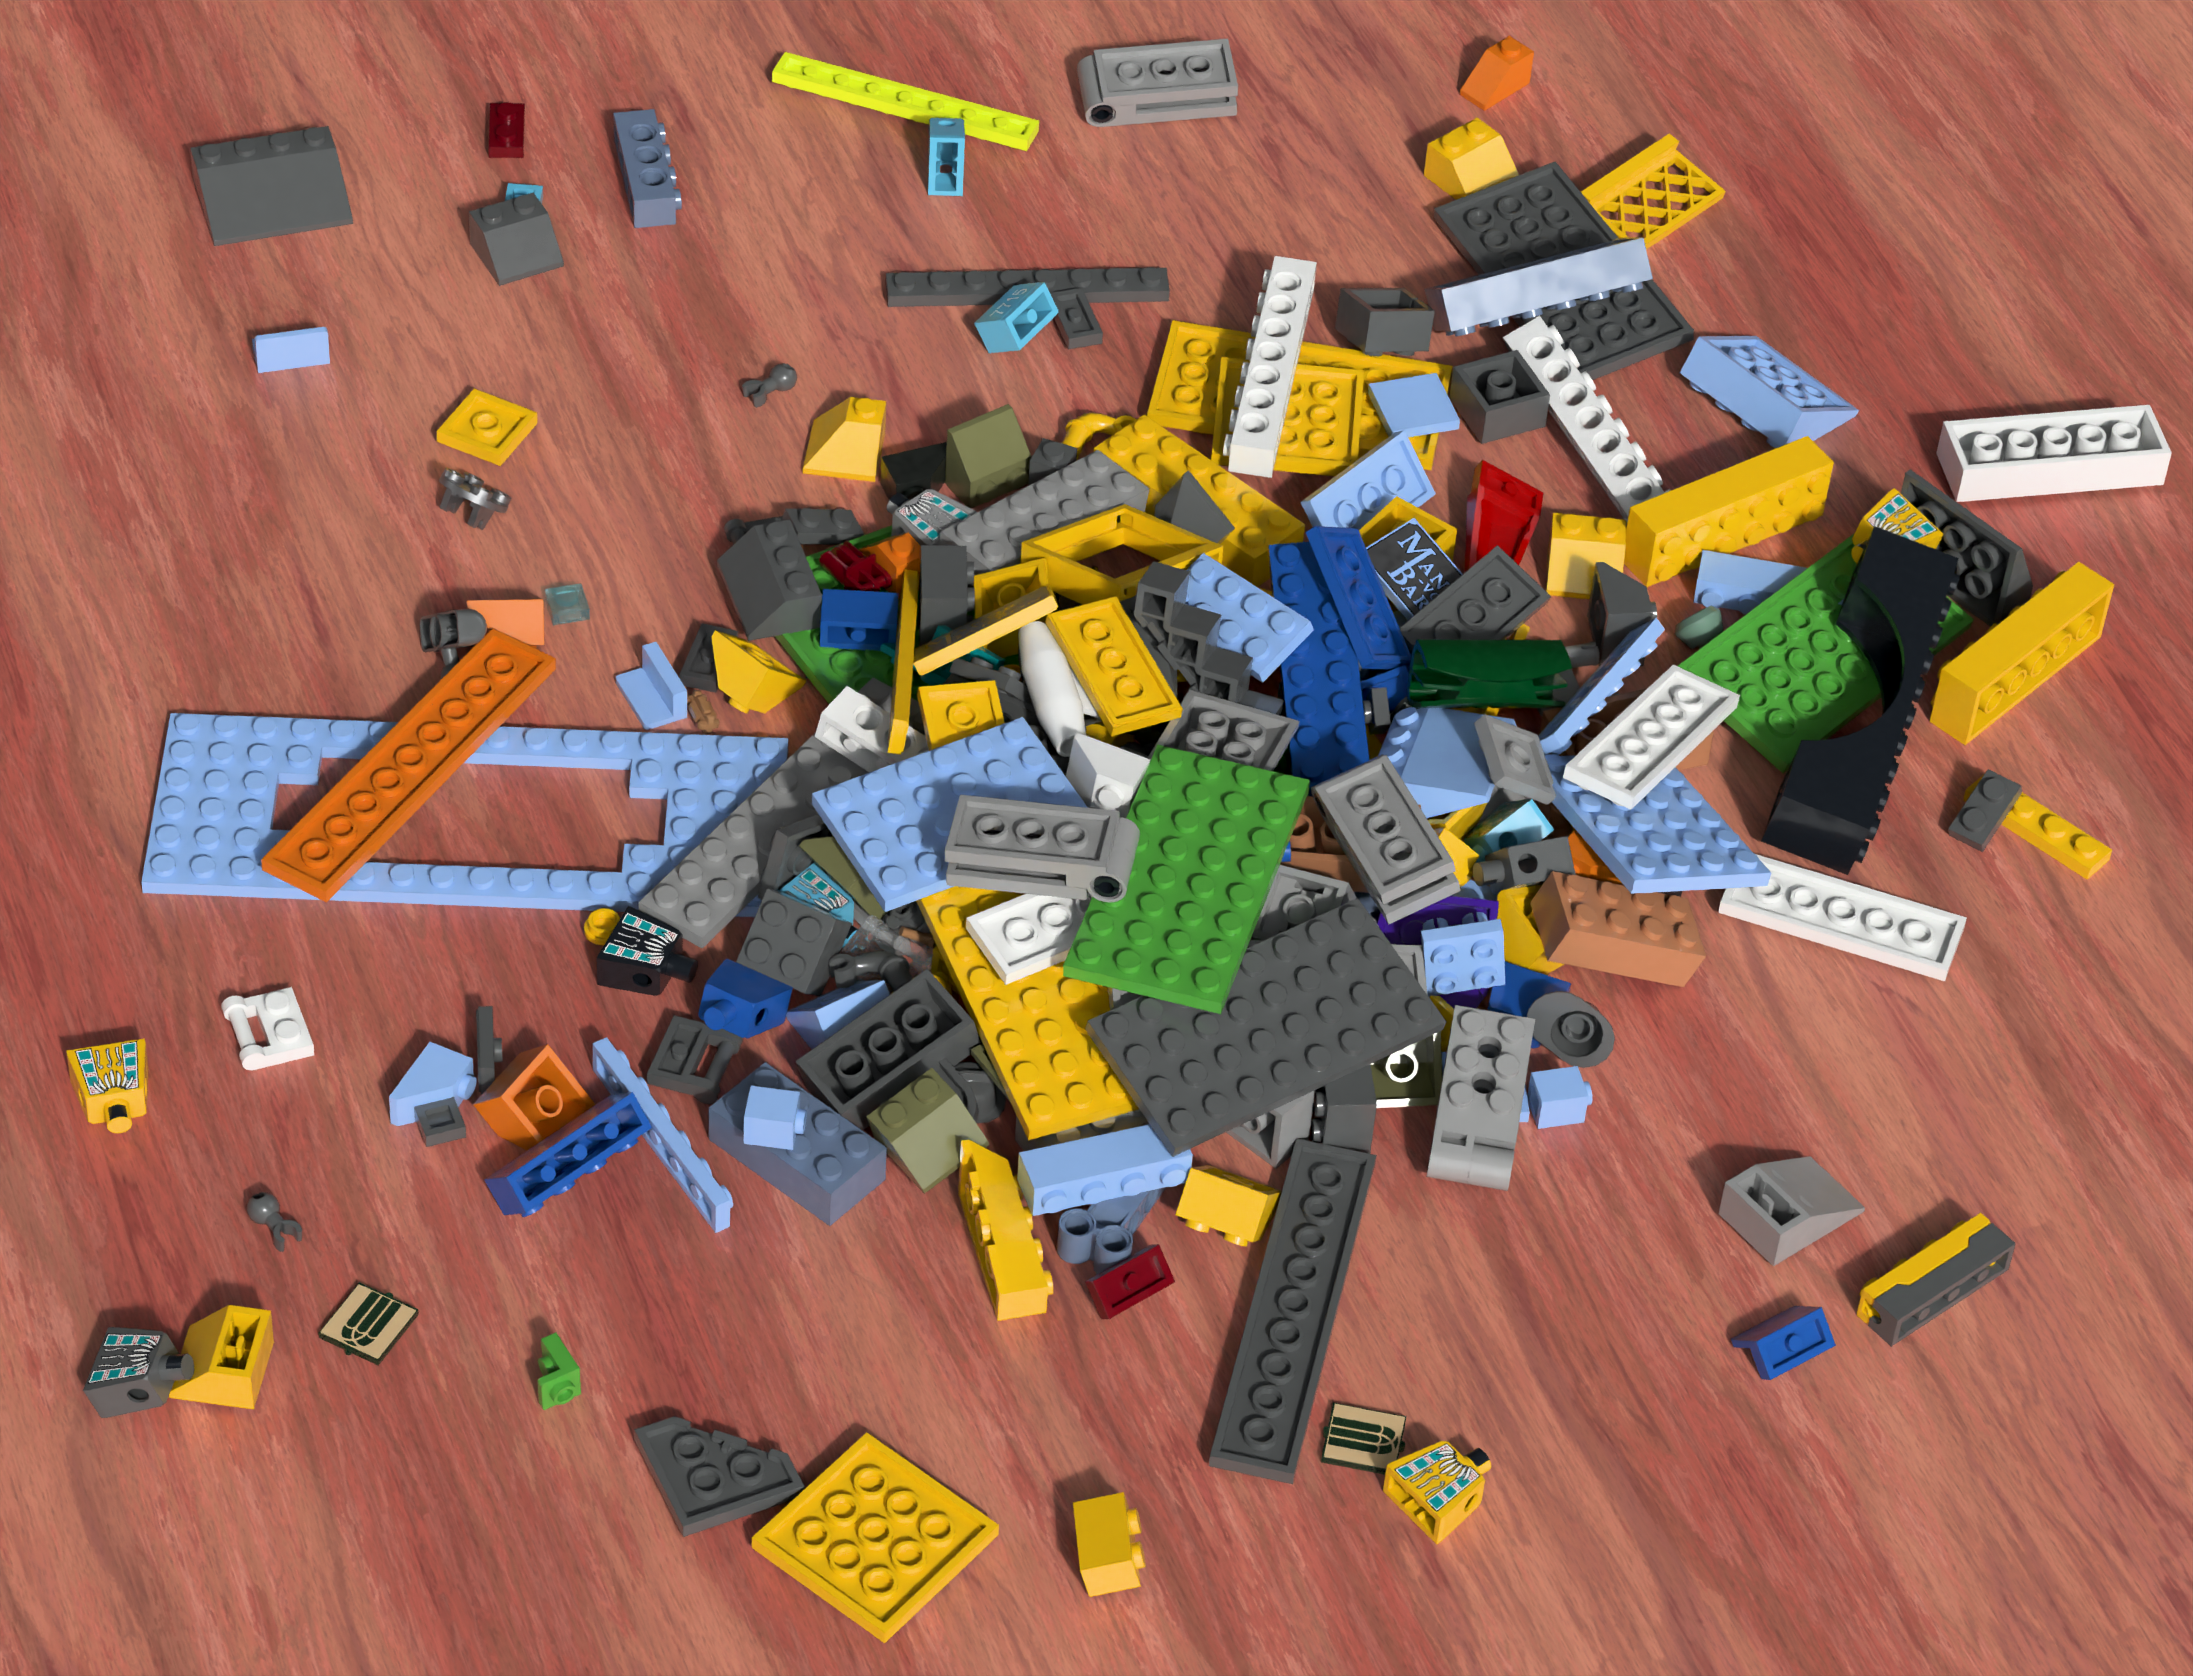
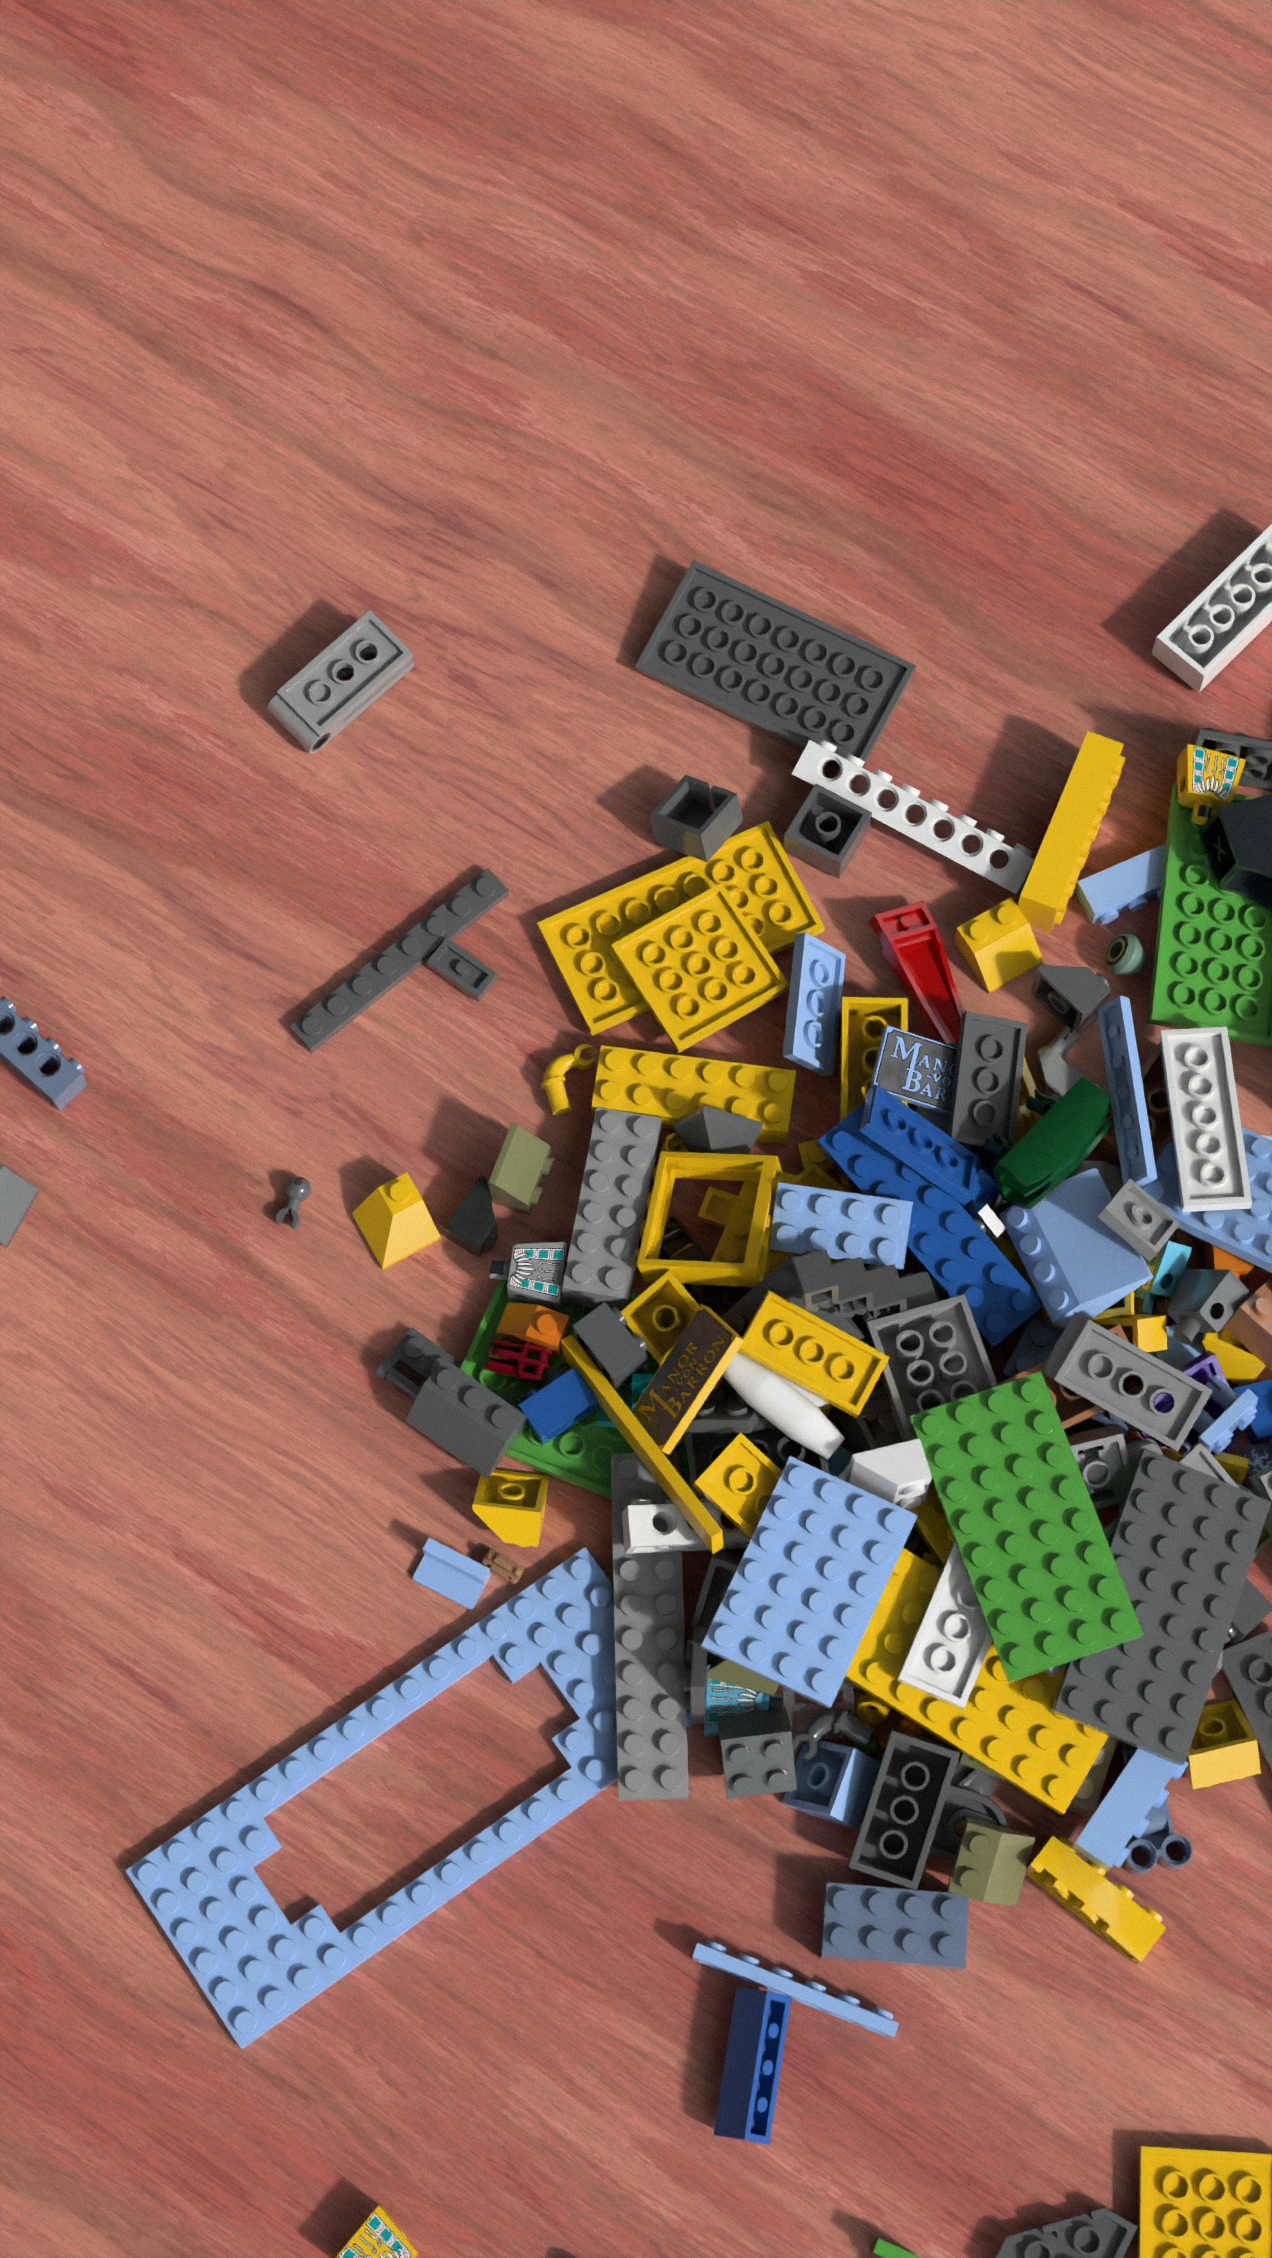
camera: 30 degrees left, 25 degrees up
white plate [221,987,314,1070] -> none
orange plate [261,628,556,903] -> none
light blue slope [389,1042,477,1126] -> none
dark grey plate [414,1097,466,1147] -> none
dark grey piece [420,609,487,679] -> none
yellow plate [437,388,538,466] -> none
flat silver plate [439,468,512,530] -> none
orange slope [467,599,545,649] -> none
orange slope [473,1044,596,1150] -> none
dark grey plate [476,1006,503,1095] -> none
clear light blue plate [544,583,590,625] -> none
yellow plate [584,908,620,945] -> none
black torso [597,906,698,996] -> none
dark grey plate [647,1015,743,1105] -> none
flat silver plate [680,623,738,693] -> none
blue torso [698,959,793,1038] -> none
light blue brick [744,1086,807,1150] -> none
neon yellow plate [772,52,1039,151] -> none
dark grey plate [781,508,864,545] -> none
medium azure torso [928,118,965,196] -> none
light grey hinge [945,795,1140,902] -> none
medium azure brick [974,282,1059,353] -> none
dark grey brick [1028,438,1077,486] -> none
dark red plate [1085,1244,1175,1319] -> none
white brick [1223,256,1317,478] -> none
light blue tile [1368,373,1460,438] -> none
yellow slope [1424,117,1519,200] -> none
brick [1424,237,1653,336] -> none
orange slope [1460,35,1534,111] -> none
yellow fence [1581,133,1726,250] -> none
light blue slope [1680,336,1859,448] -> none

